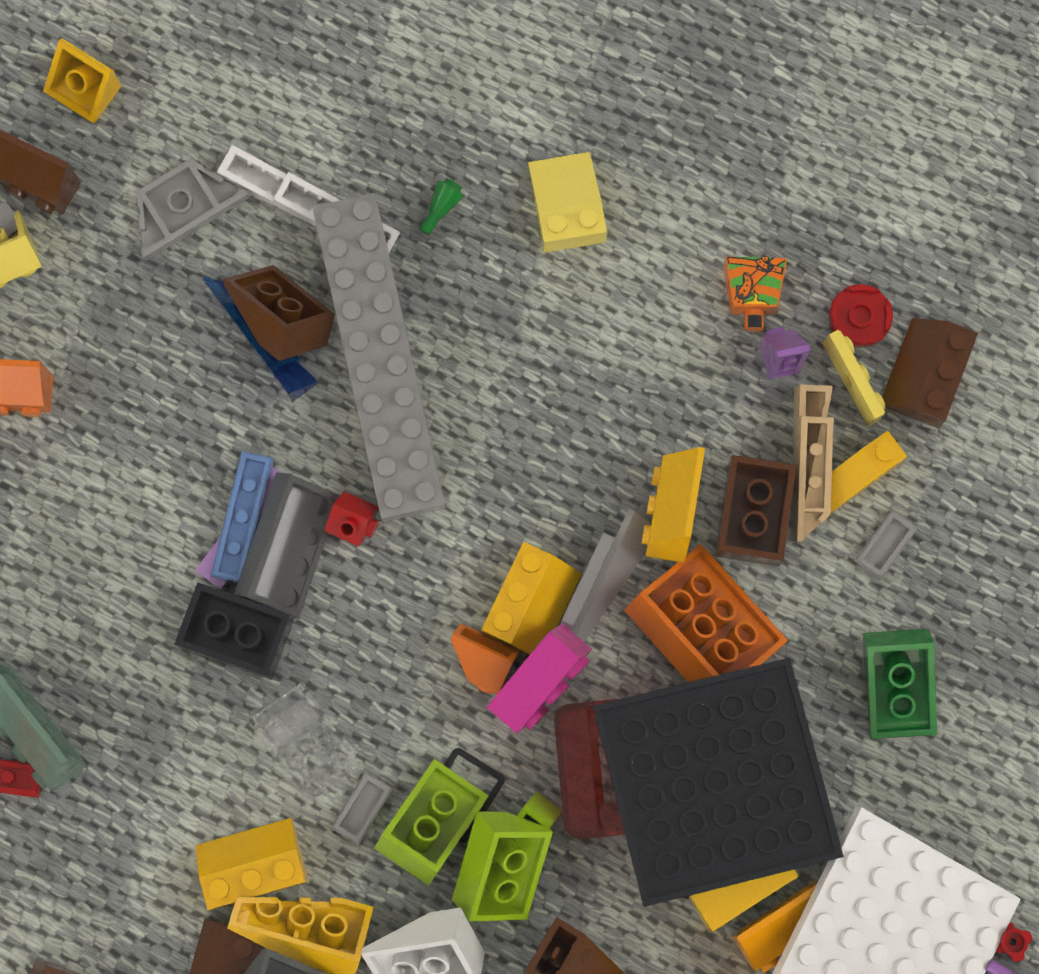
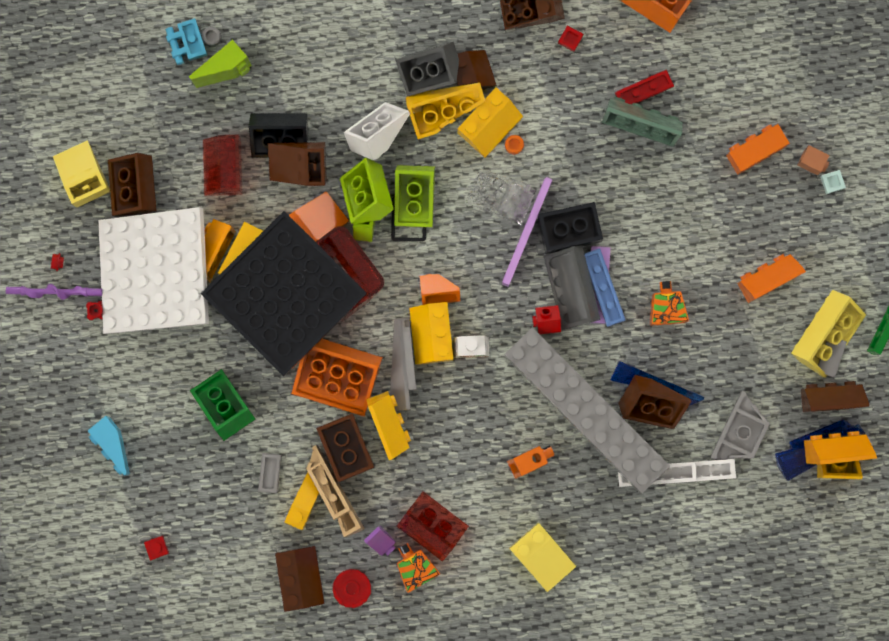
camera: 145 degrees right, 5 degrees up
light grey tile [331,771,394,846] -> none
green cone [419,178,465,235] -> none
dark pink brick [487,623,592,733] -> none
light yellow tile [822,330,885,426] -> none
none -> orange slope [289,191,349,245]
none -> clear red slope [396,491,469,562]
none -> white torso [452,336,490,358]
none -> lavender tile [502,177,552,287]
none -> orange tile [505,135,524,155]
none -> orange torso [507,445,554,479]
none -> red plate [558,25,584,52]
none -> torso [650,281,689,326]
none -> clear blue wedge [775,420,866,481]
none -> light orange slope [804,431,877,465]

